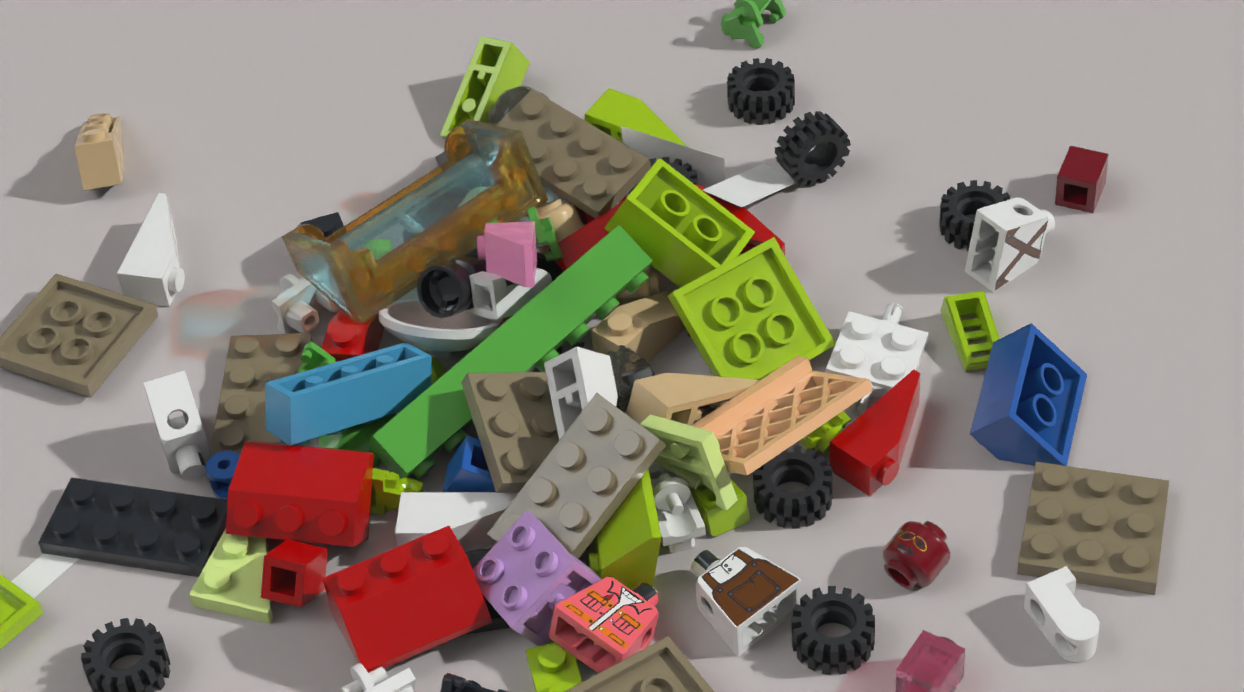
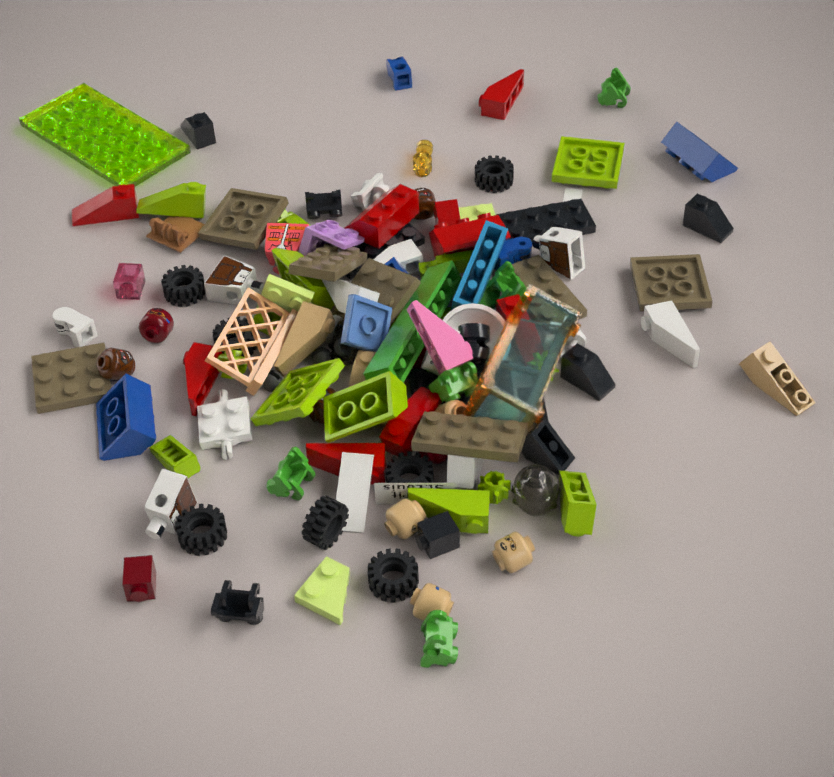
camera: 150 degrees right, 0 degrees up
none -> reddish brown head [96,347,135,381]
none -> black piece [211,580,264,625]
none -> bright green piece [266,446,316,500]
none -> yellowish green wing [294,556,350,625]
none -> medium blue tile [341,294,392,352]
none -> tan head [384,499,426,539]
none -> tan head [410,583,454,621]
none -> reddish brown head [414,188,436,220]
none -> black brick [415,511,460,559]
none -> tan head [492,531,535,573]

